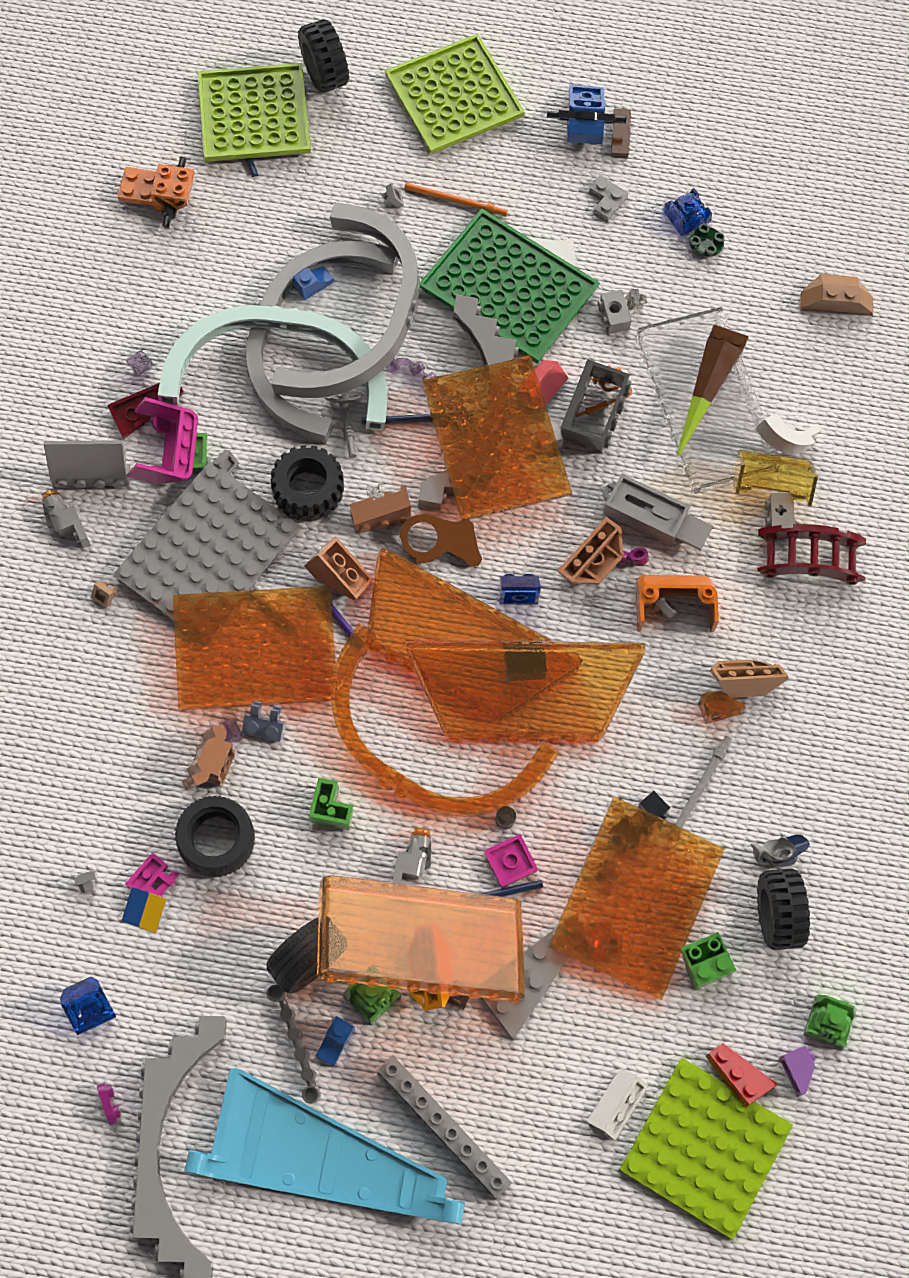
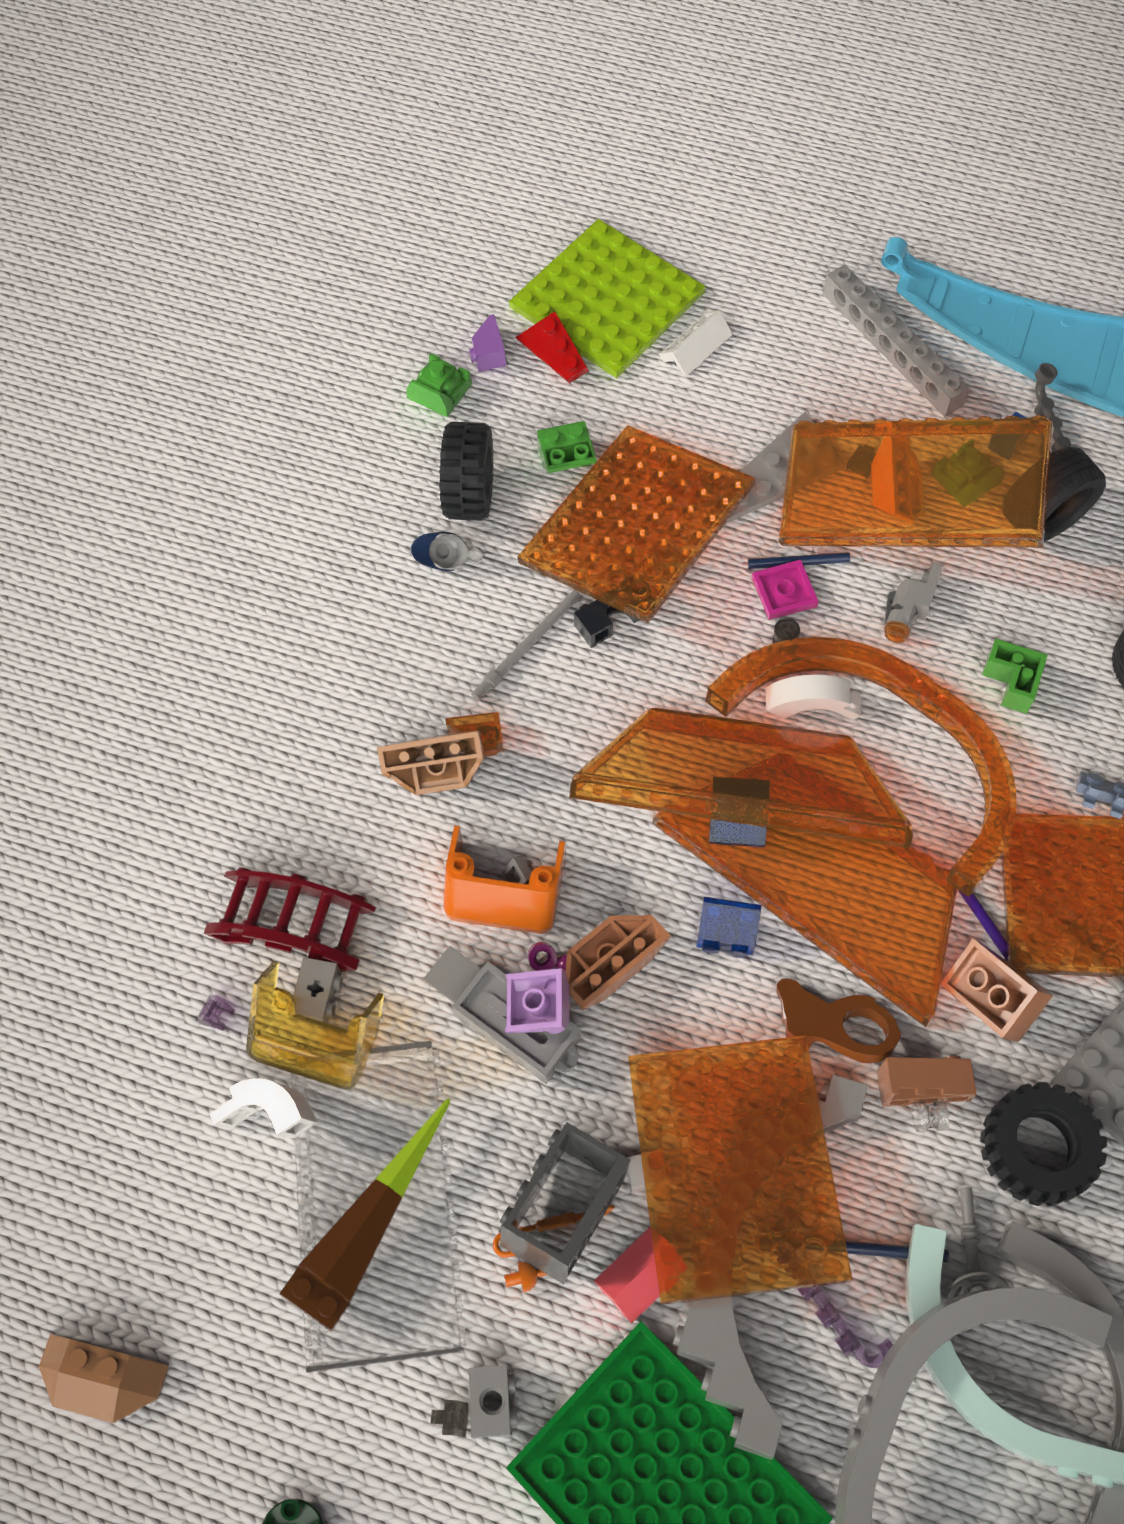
camera: 165 degrees left, 5 degrees down
none -> clear purple tile [195,995,235,1031]
none -> lavender slope [505,968,569,1034]
none -> white arch [765,675,861,720]

